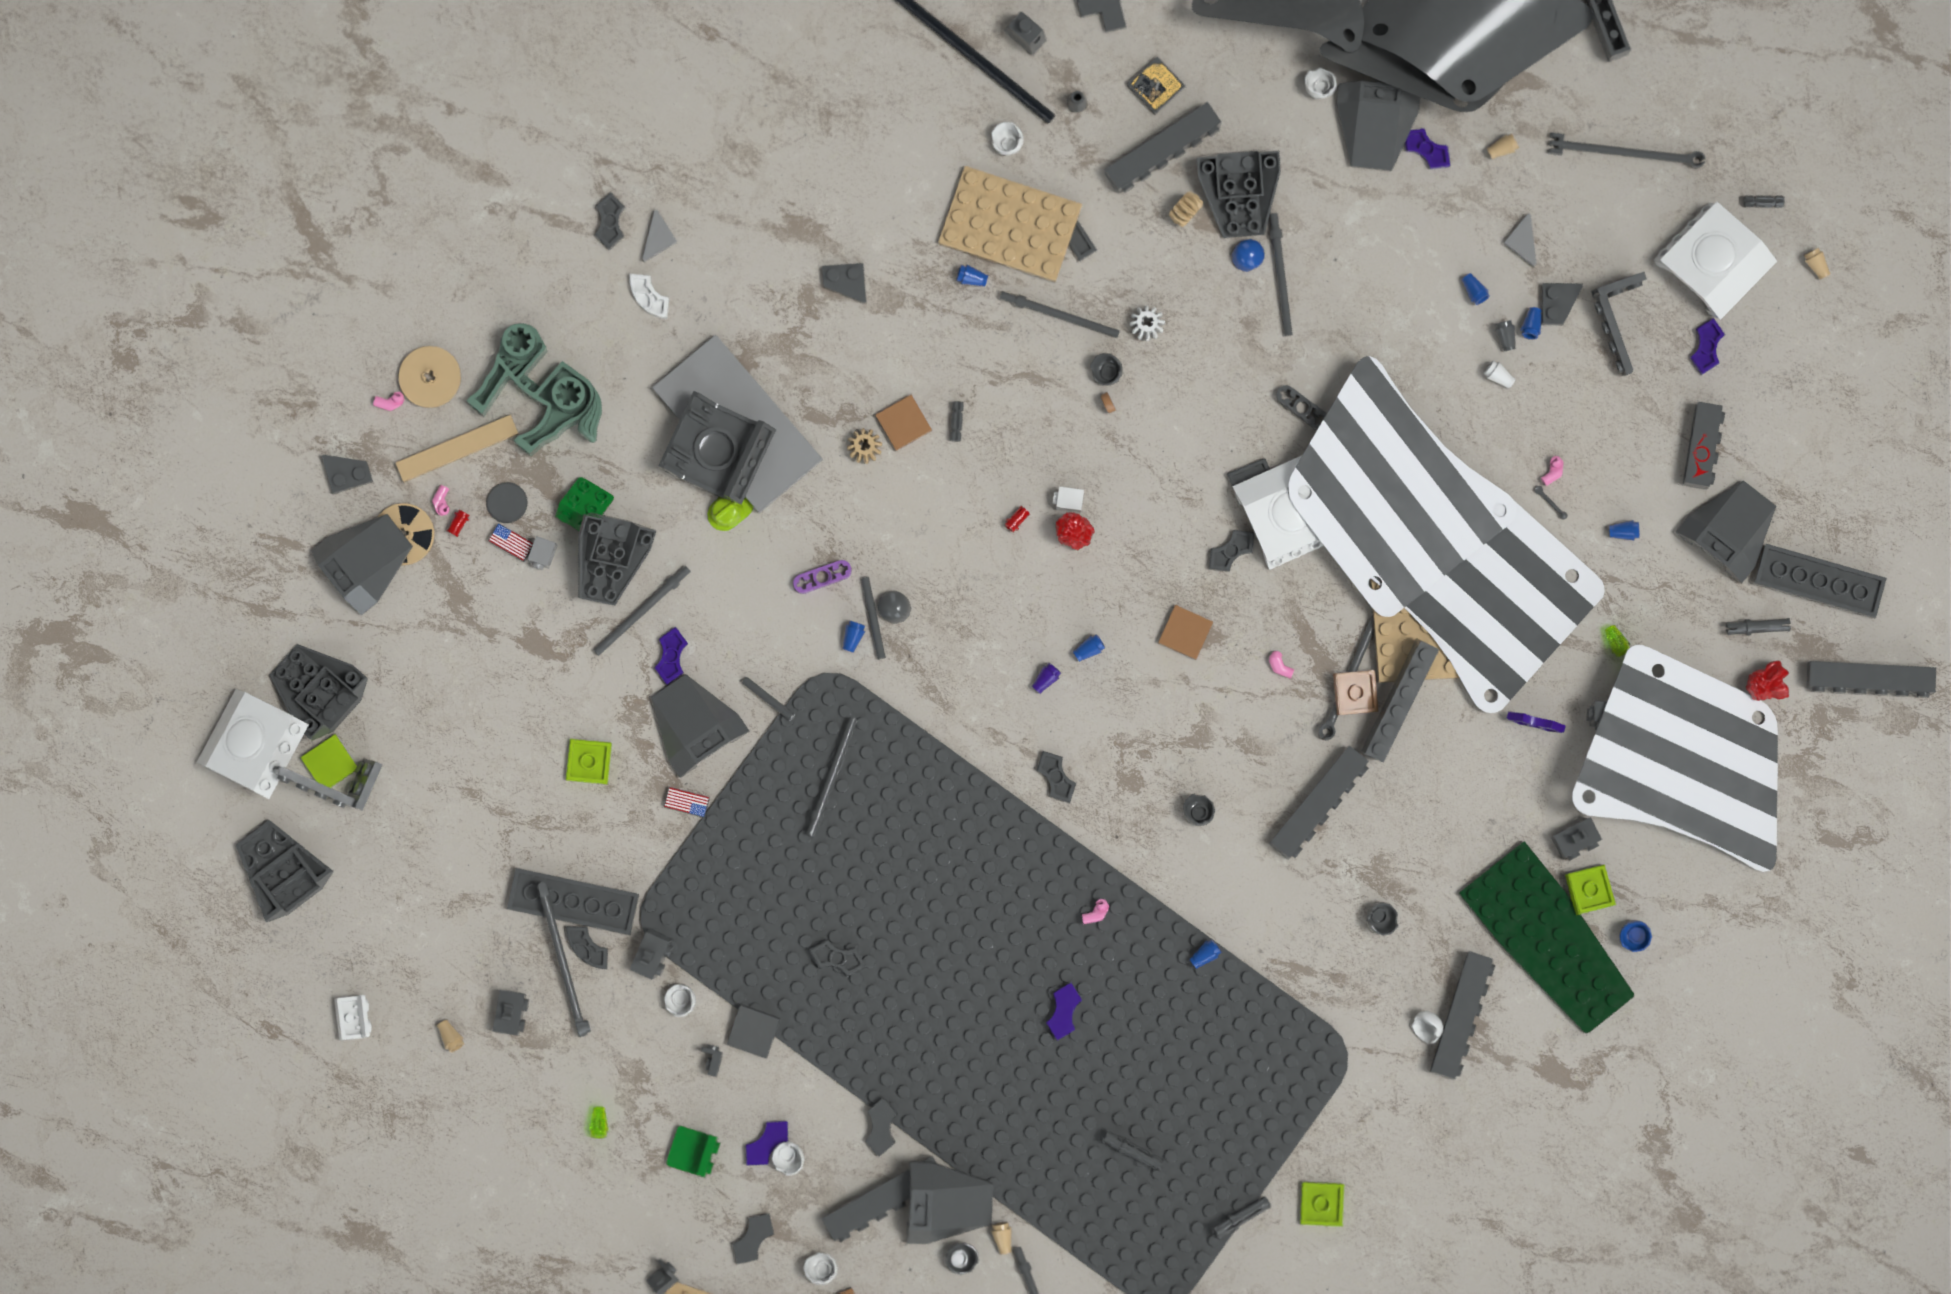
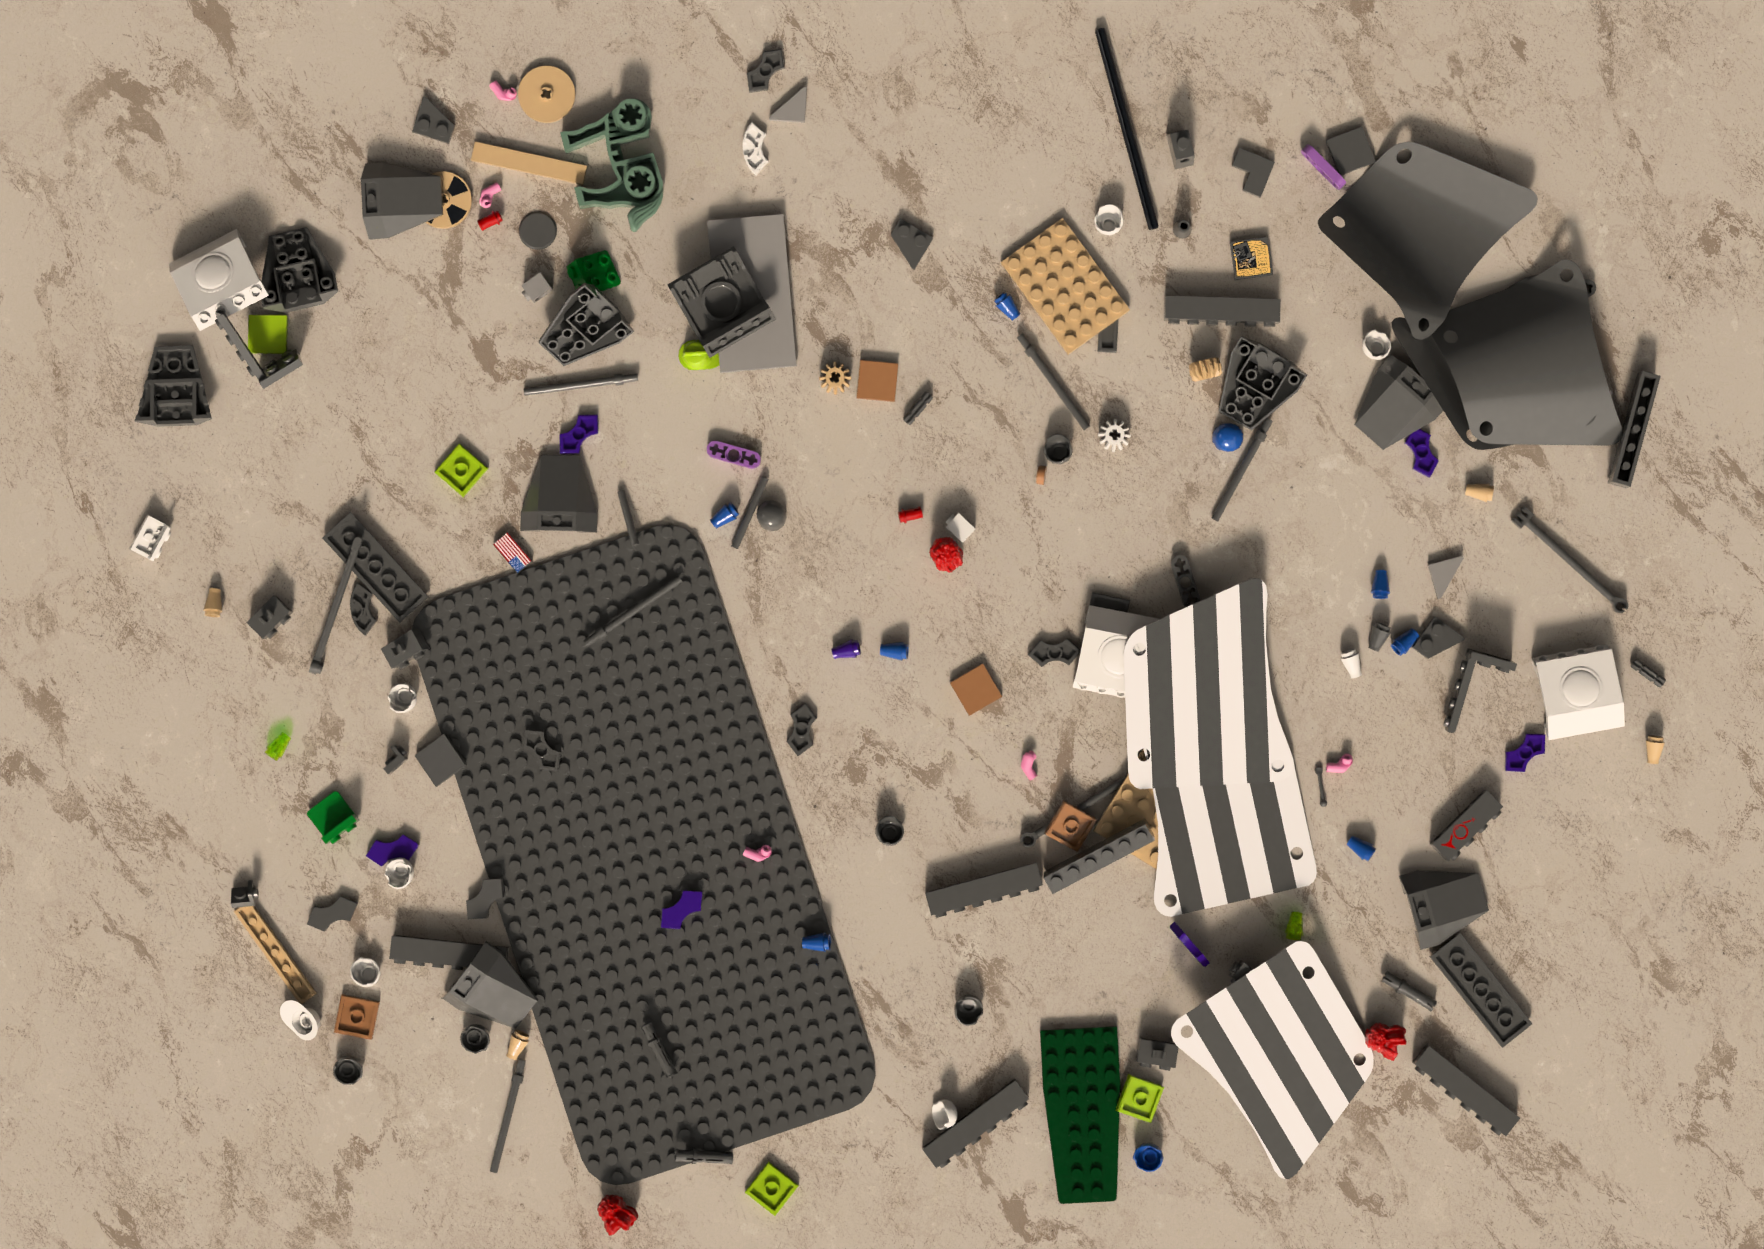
camera: 30 degrees right, 5 degrees up
tile [488,523,533,562] -> none

